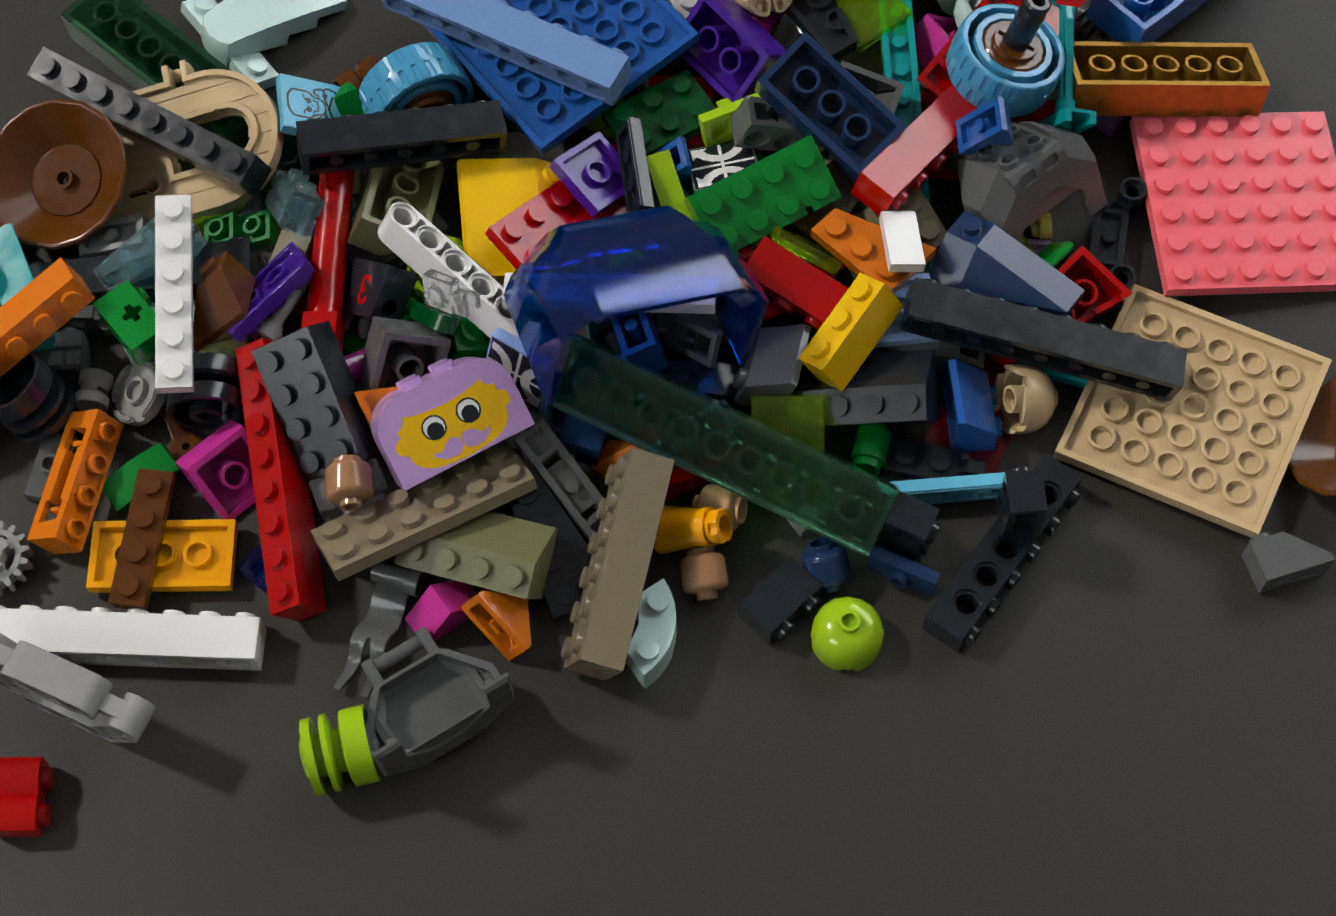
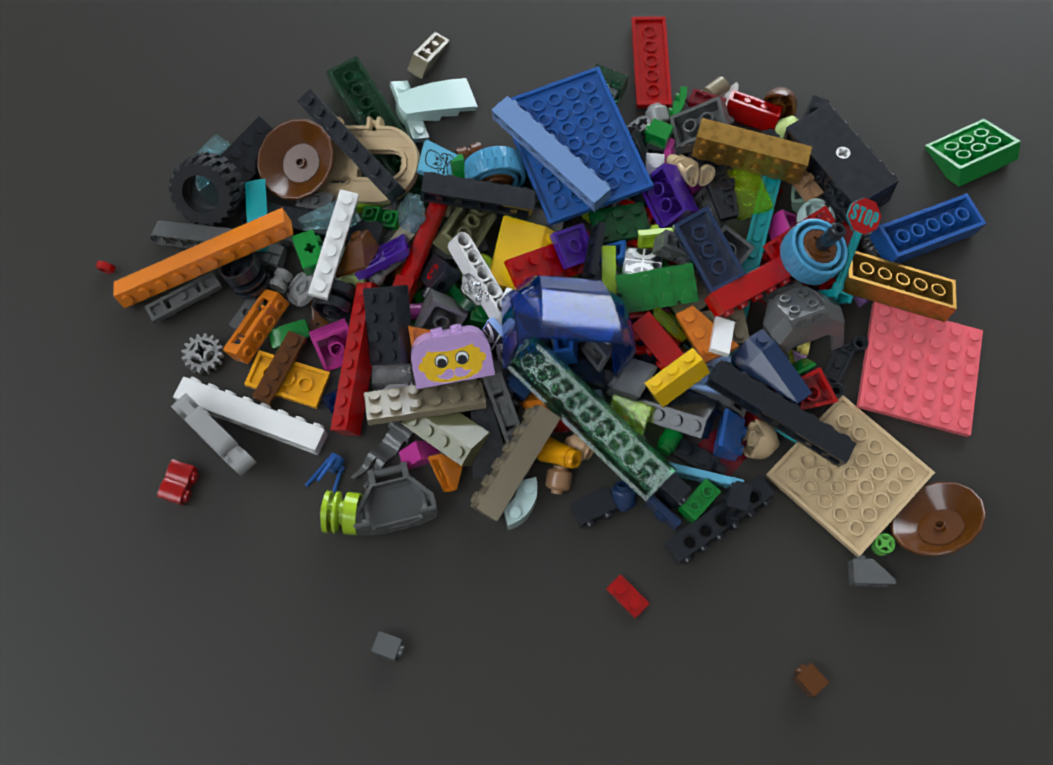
camera: 15 degrees right, 5 degrees up
medium nougat head [325,455,374,511] -> none
lime cylinder [810,596,884,672] -> none
blue slope [955,97,1014,155] -> none
none -> blue plant [305,453,345,495]
none -> red plate [606,574,650,619]
none -> green brick [677,479,721,524]
none -> reddish brown brick [792,663,829,698]
none -> bright green wheel [871,533,896,556]

